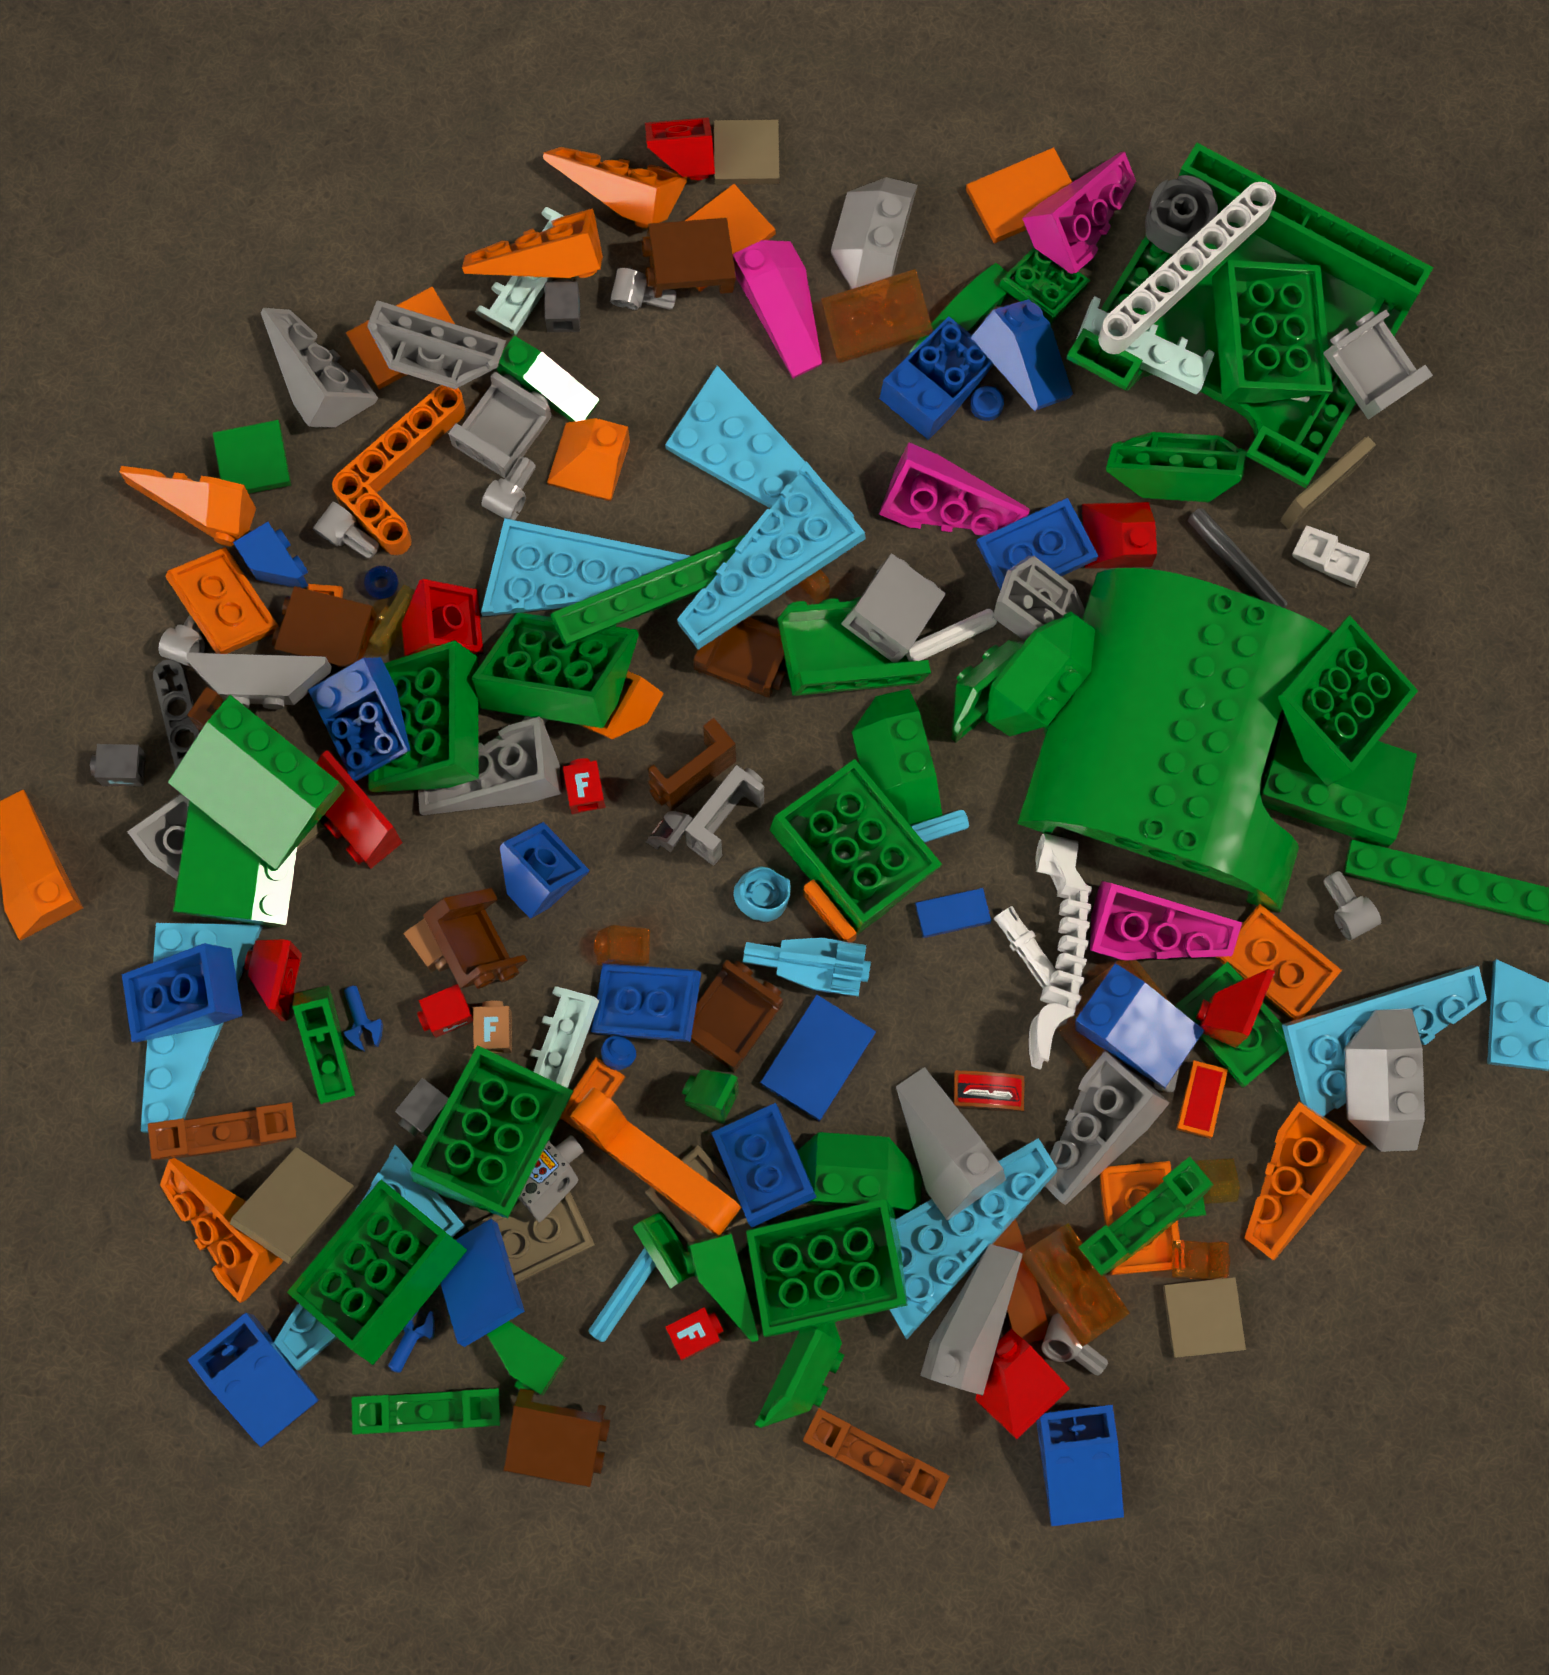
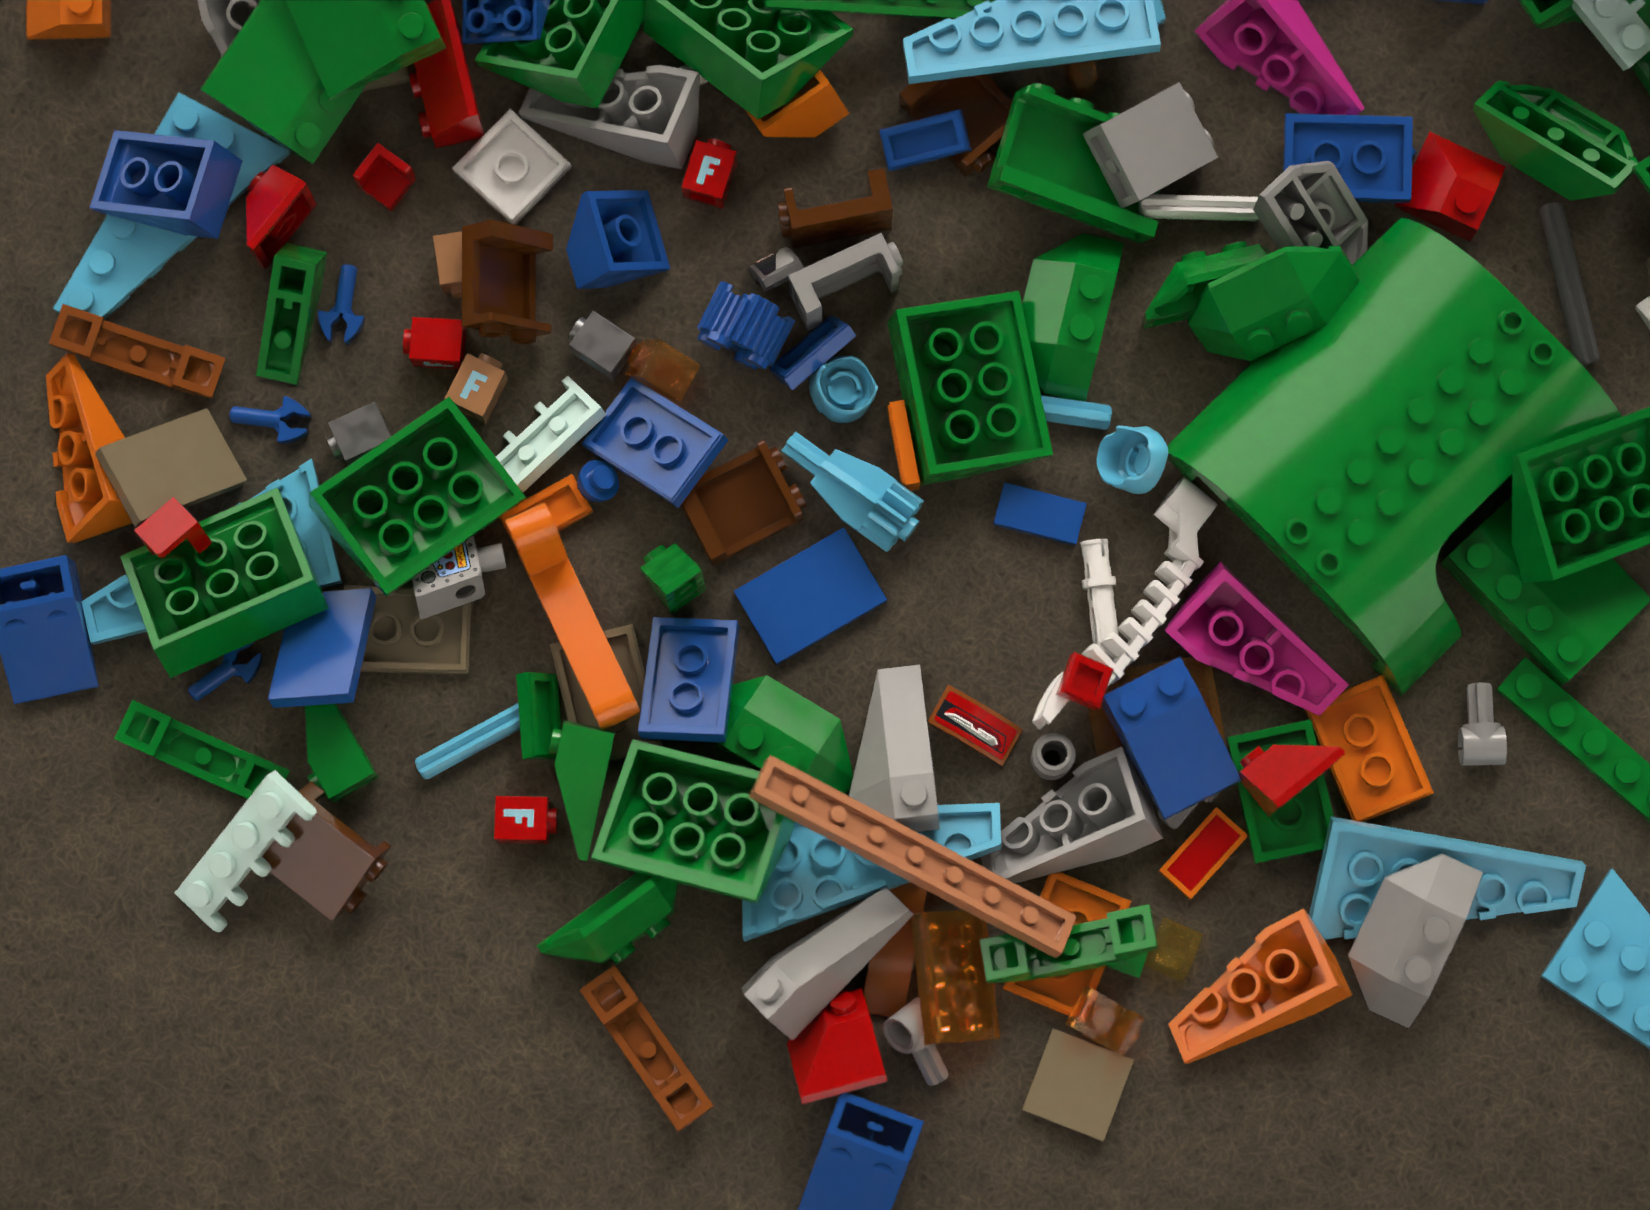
camera: 30 degrees right, 5 degrees up
none -> panel [134,497,212,558]
none -> light aqua hinge [175,770,316,932]
none -> blue bar [229,396,311,444]
none -> red panel [353,143,416,212]
none -> white tile [452,109,572,225]
none -> flat silver brick [568,311,637,381]
none -> blue brick [697,281,796,370]
none -> nougat plate [749,755,1077,958]
none -> blue tile [769,315,856,391]
none -> blue tile [879,109,971,171]
none -> light grey brick [1030,733,1075,780]
none -> red tile [1056,652,1114,711]
none -> medium azure hair [1096,425,1168,494]

